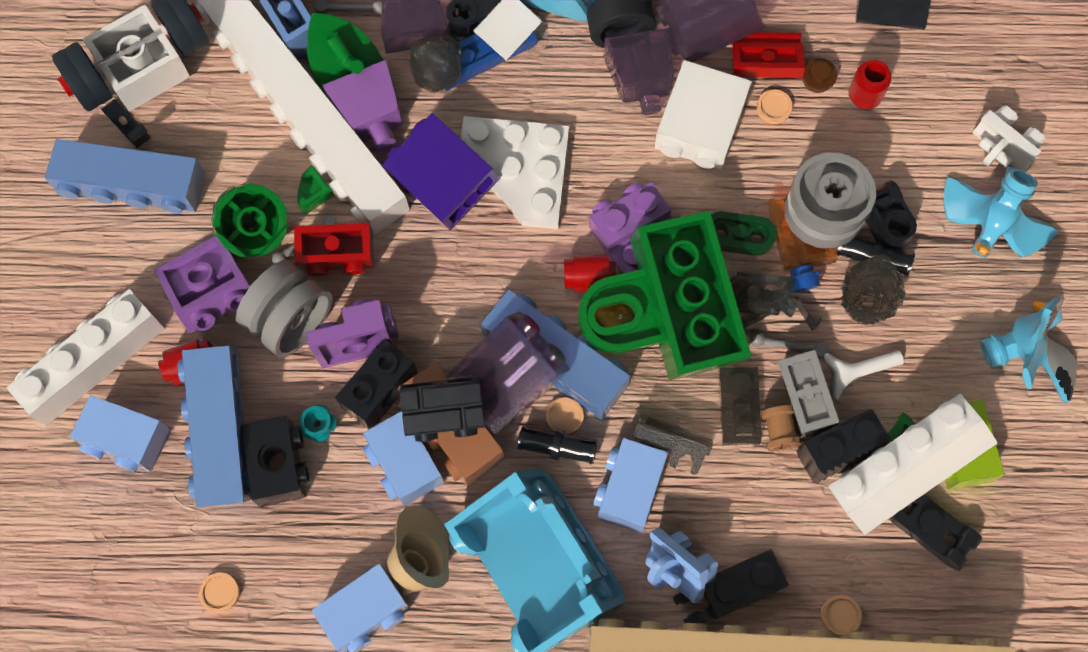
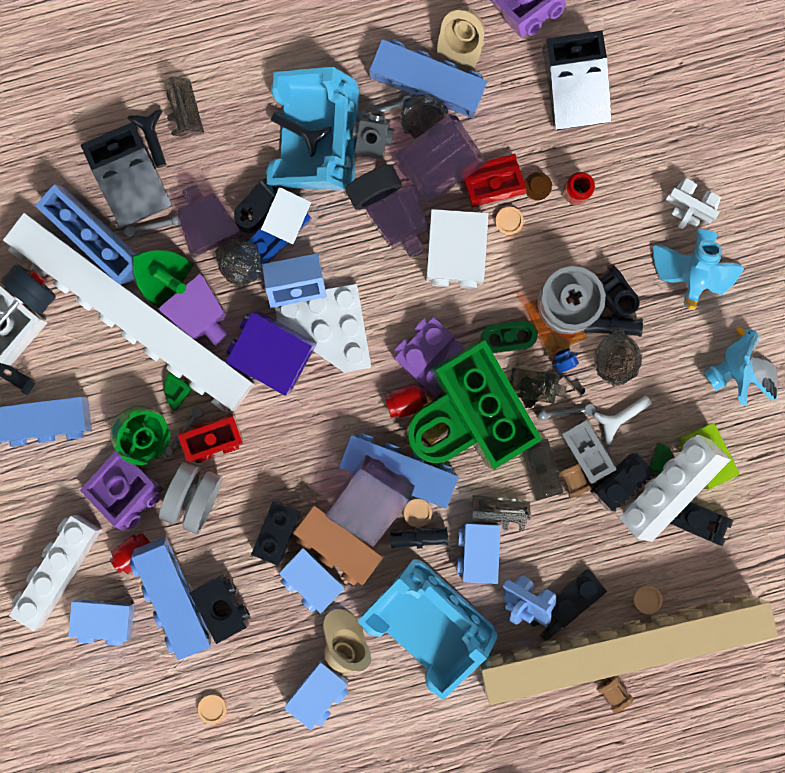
camera: 20 degrees left, 15 degrees up
teal plate [299,405,337,442] -> none
medium lavender plate [306,299,399,369] -> none
black brick [399,376,485,442] -> none
none -> light blue brick [262,253,327,308]

